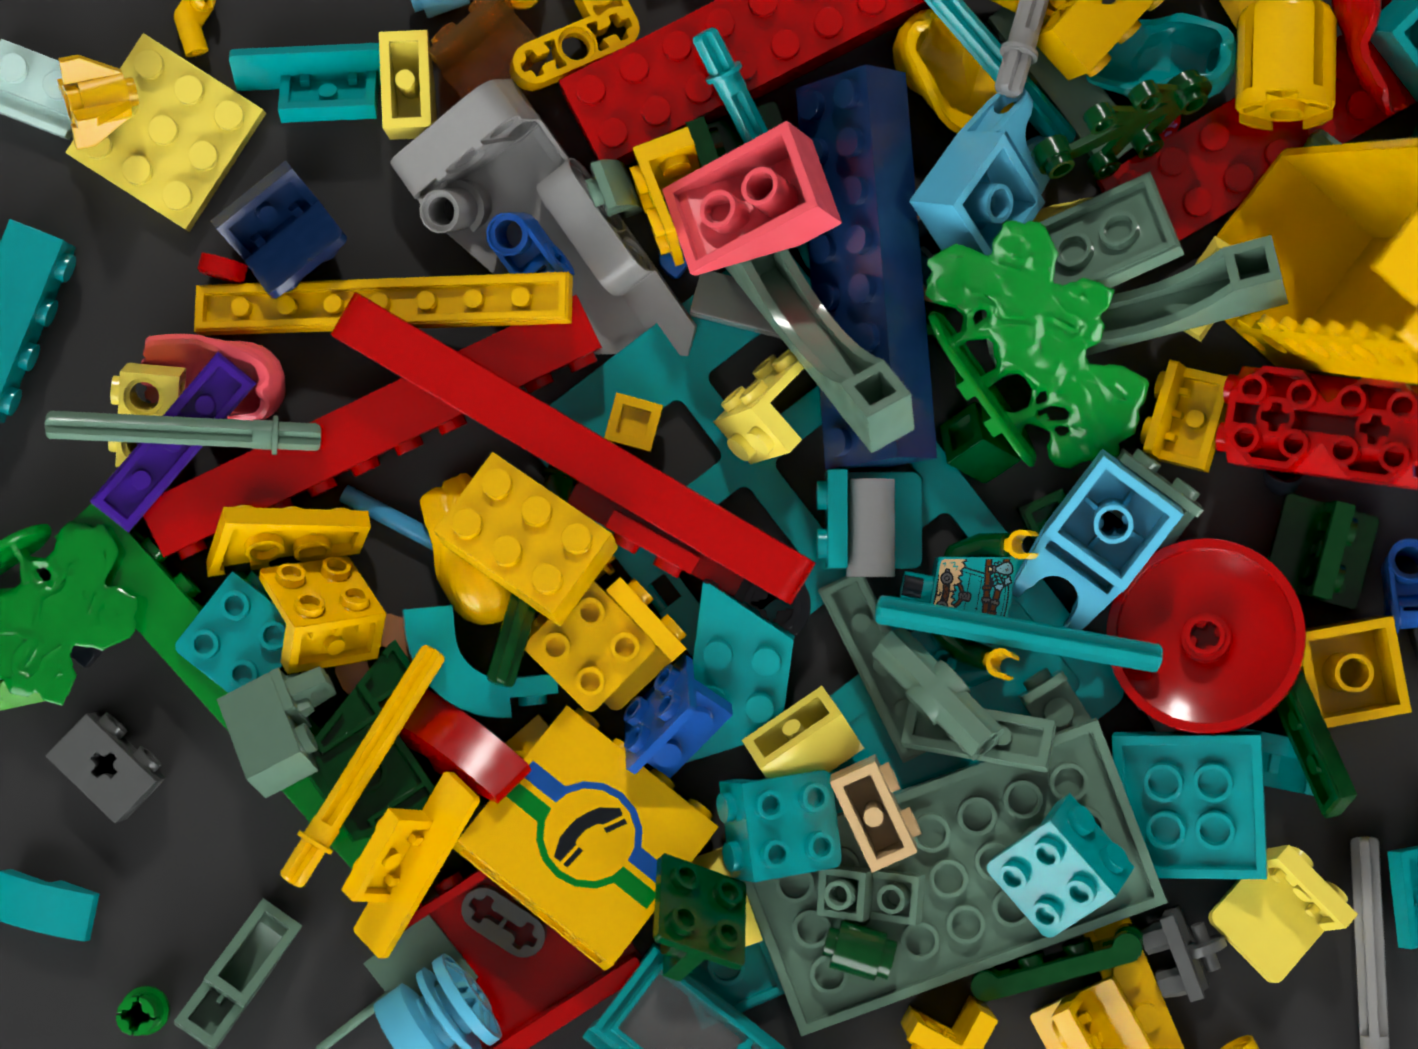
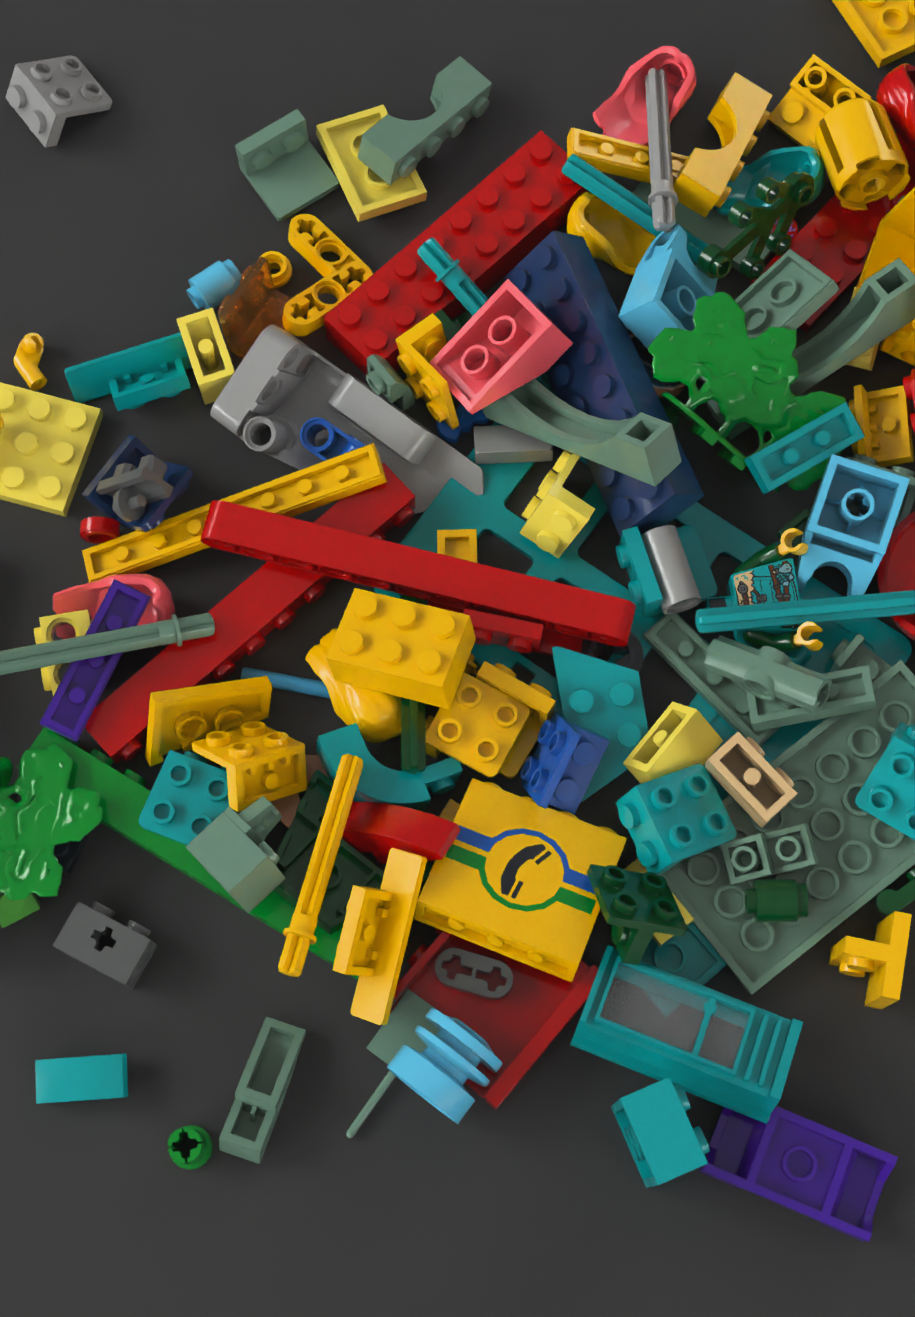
camera: 10 degrees left, 15 degrees down
dark green panel [939,402,1021,483] -> none
none -> dark grey hips [96,454,173,522]
none -> teal plate [744,402,865,495]

